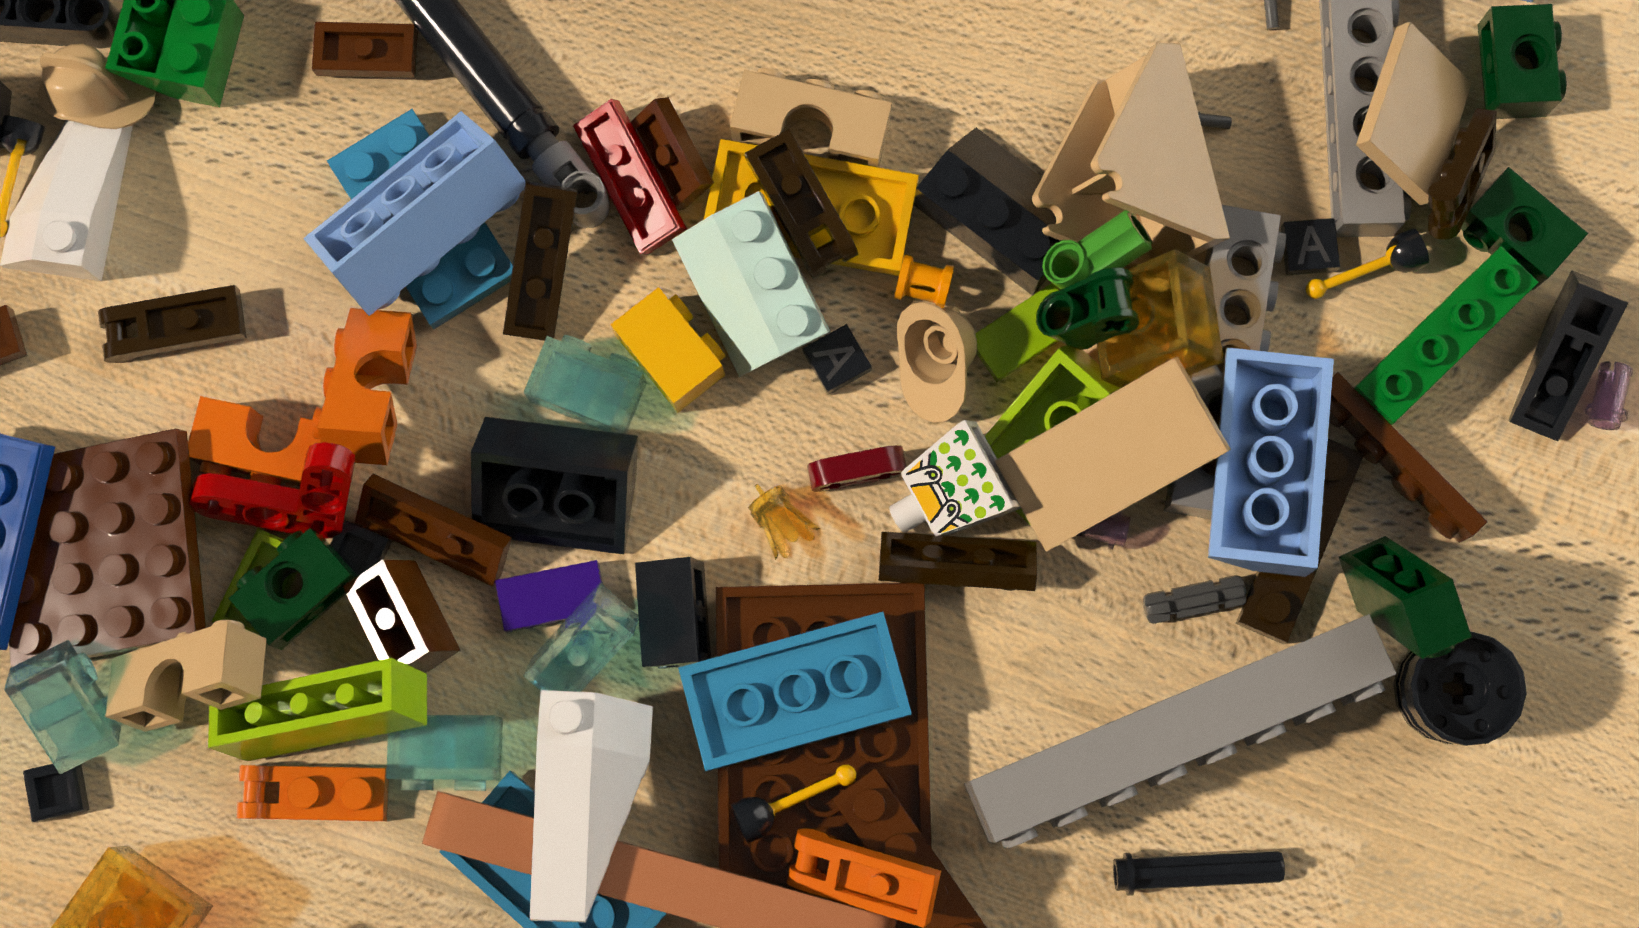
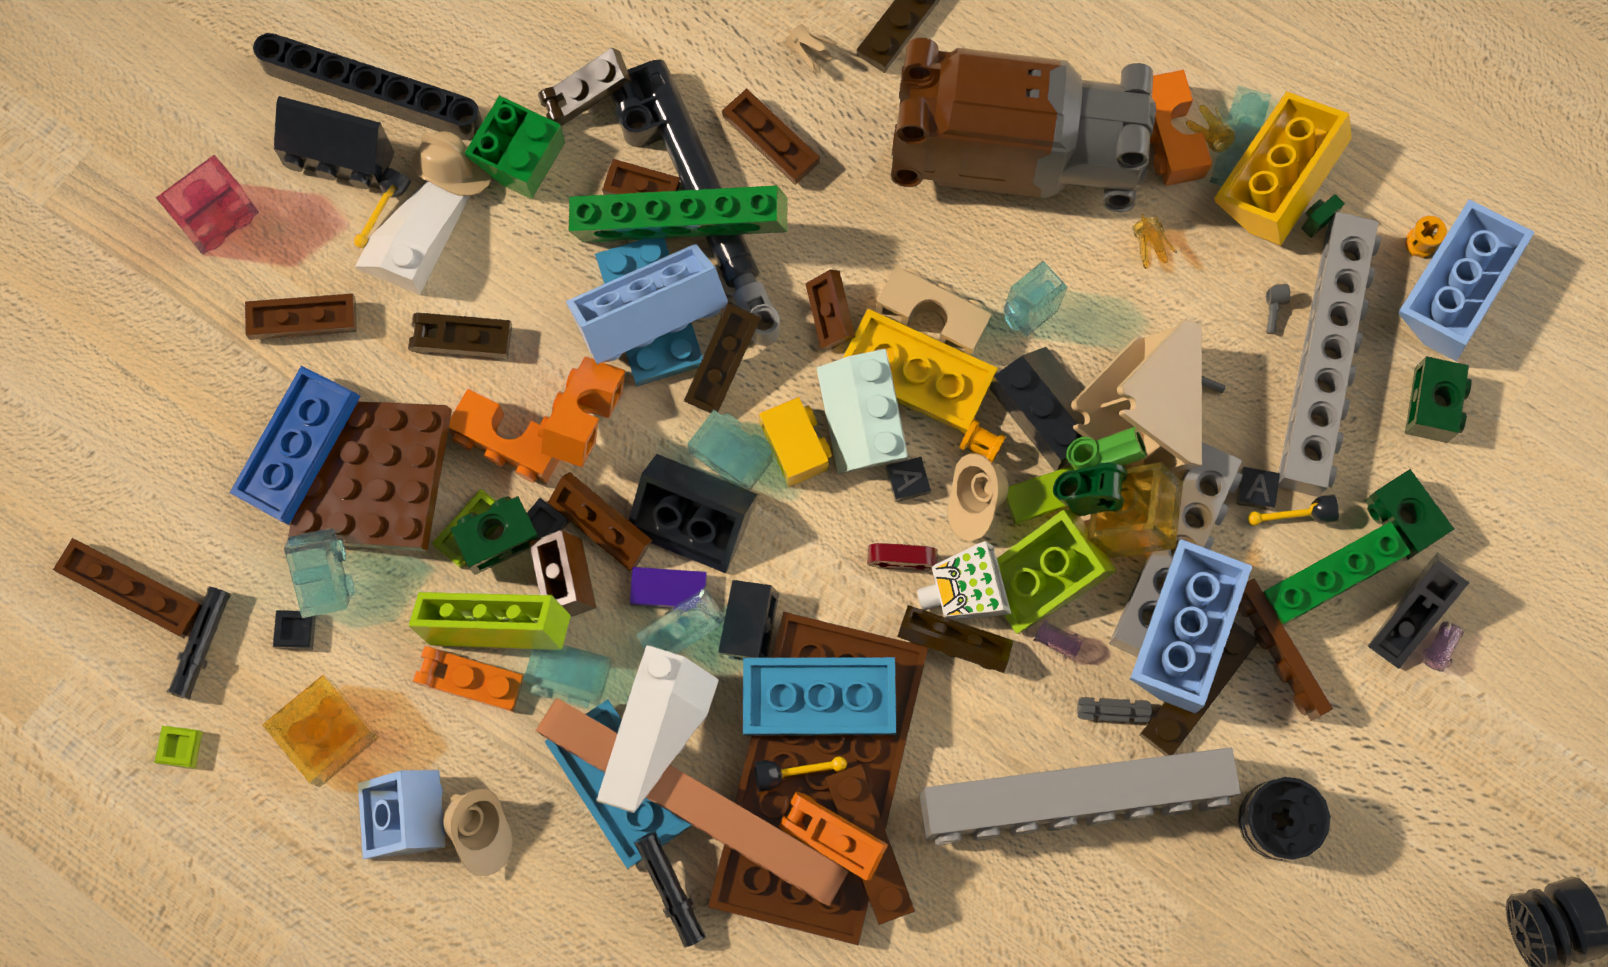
camera: 10 degrees right, 5 degrees down
tan arch [105,620,266,732] -> none
red beam [189,442,356,539] -> none
red tile [573,98,687,255] -> none
dark brown plate [744,129,859,279] -> none
clear yellow piece [748,484,820,560] -> none
tan tile [995,356,1231,552] -> none
black axle [1113,850,1285,896] -> none
dark green brick [1338,536,1472,659] -> none
tan tile [1356,22,1472,205] -> none
dark brown plate [1428,108,1497,240] -> none
none -> green brick [568,185,788,242]
none -> clear light blue brick [1003,261,1068,337]

